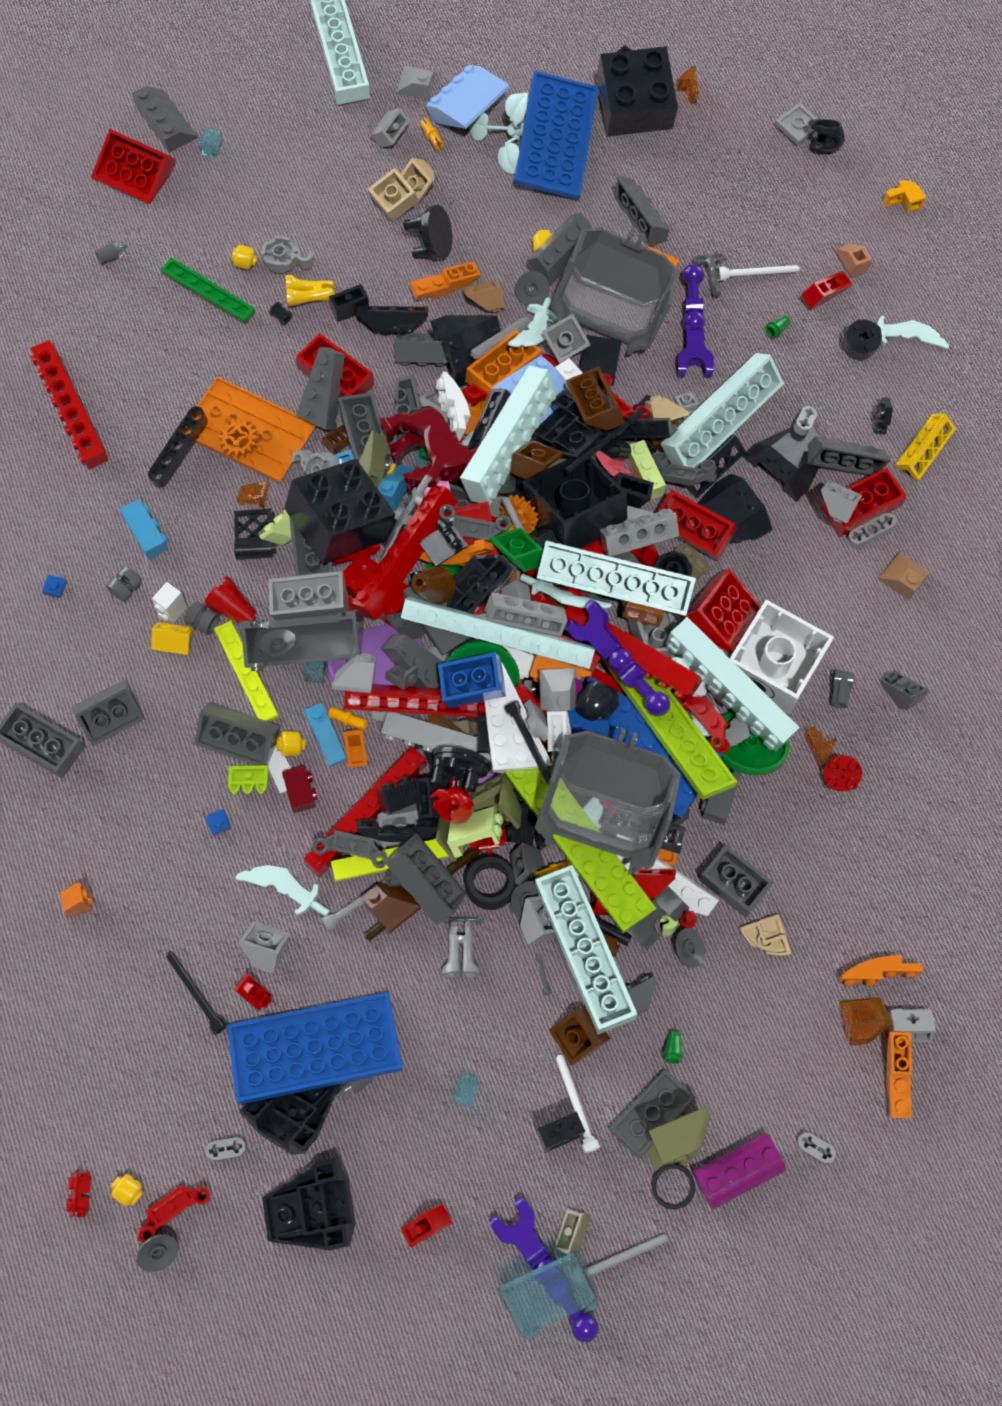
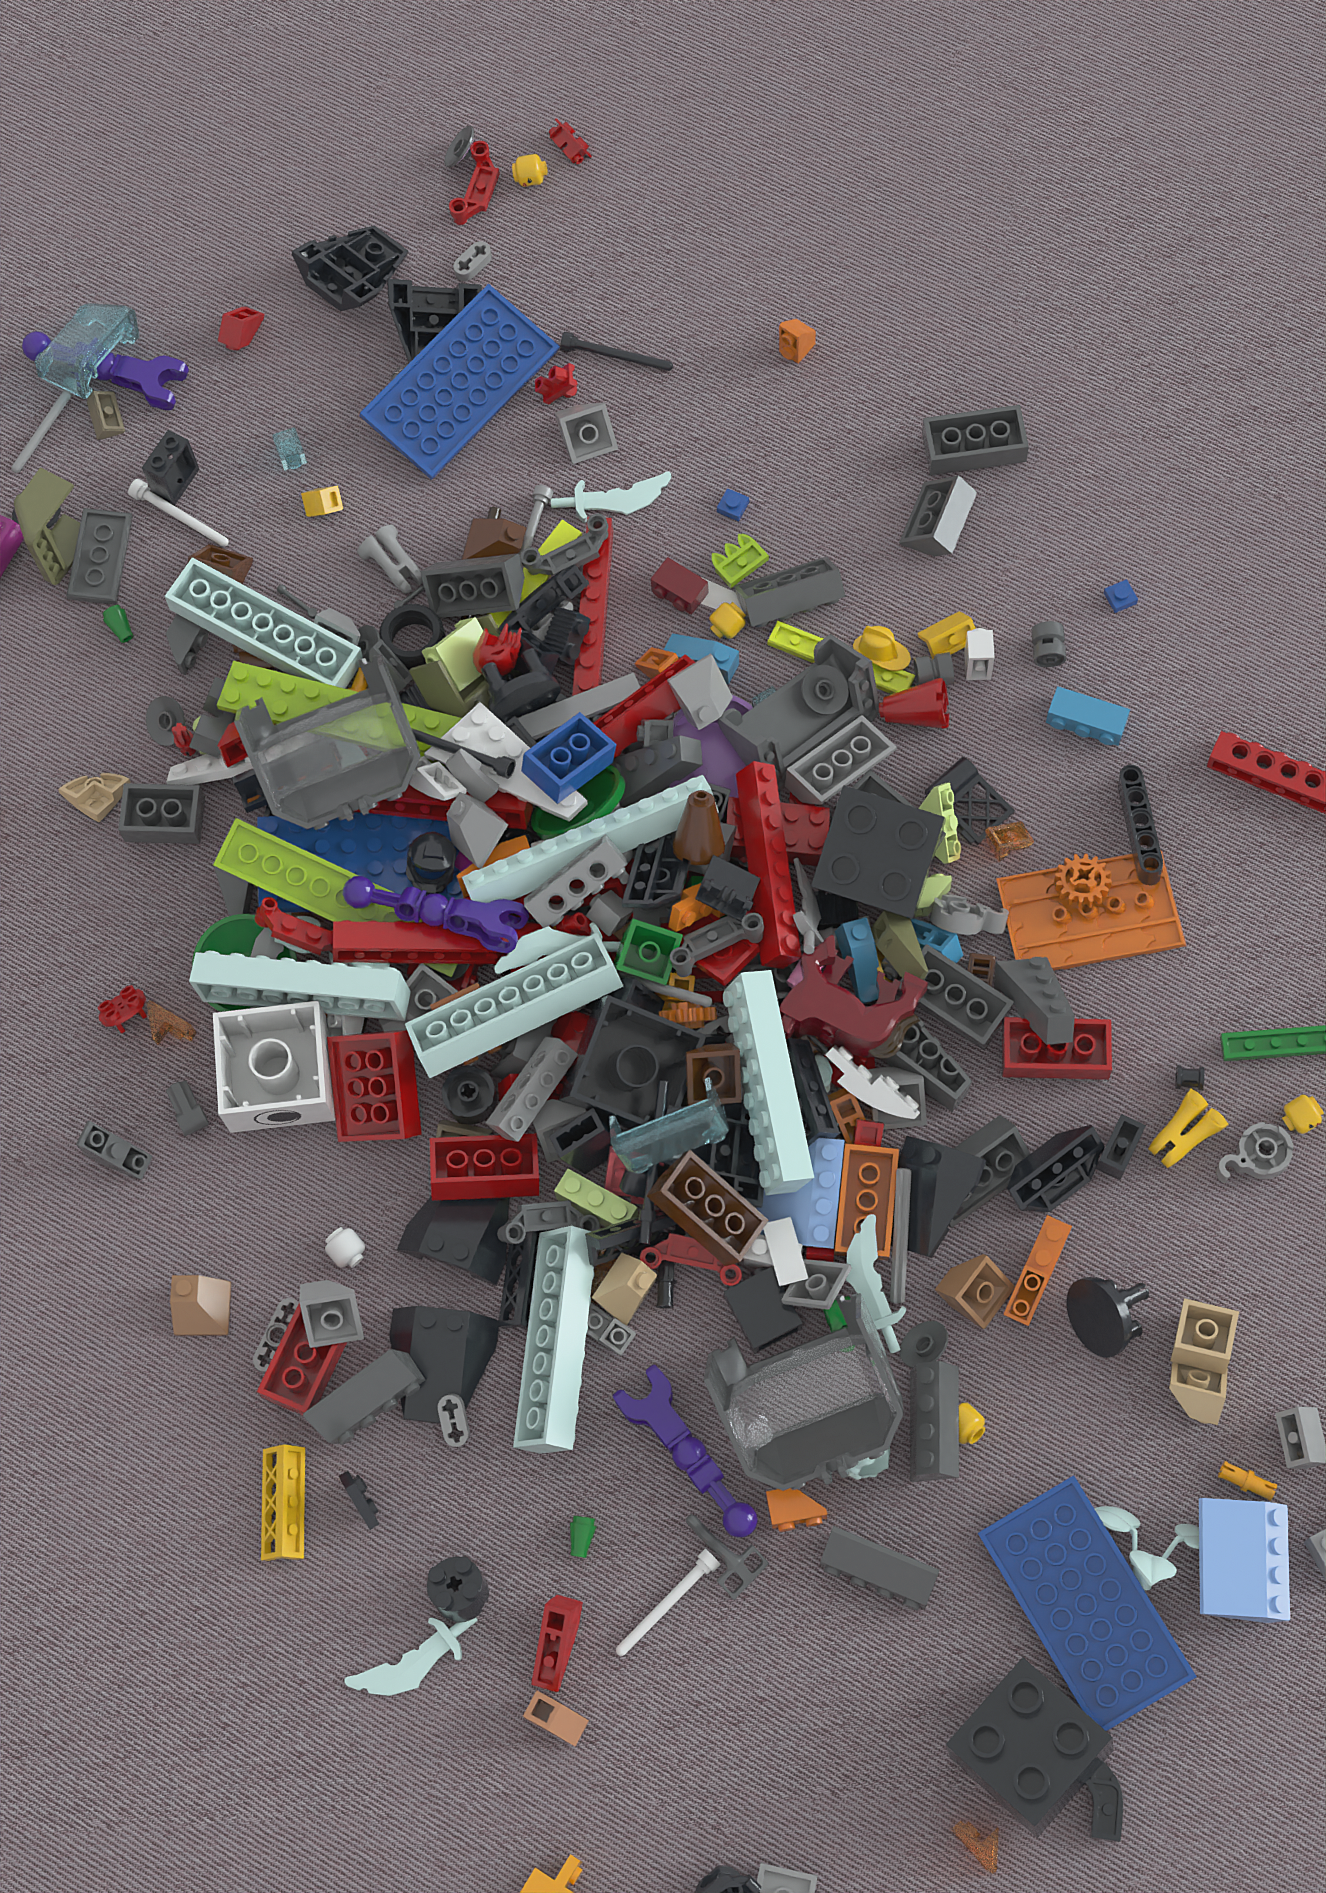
camera: 150 degrees right, 0 degrees up
none -> yellow panel [301,485,343,517]
none -> white head [325,1227,365,1268]
none -> clear light blue windscreen [609,1077,729,1174]
none -> white sticker [763,1217,808,1286]
none -> yellow piece [853,626,911,671]

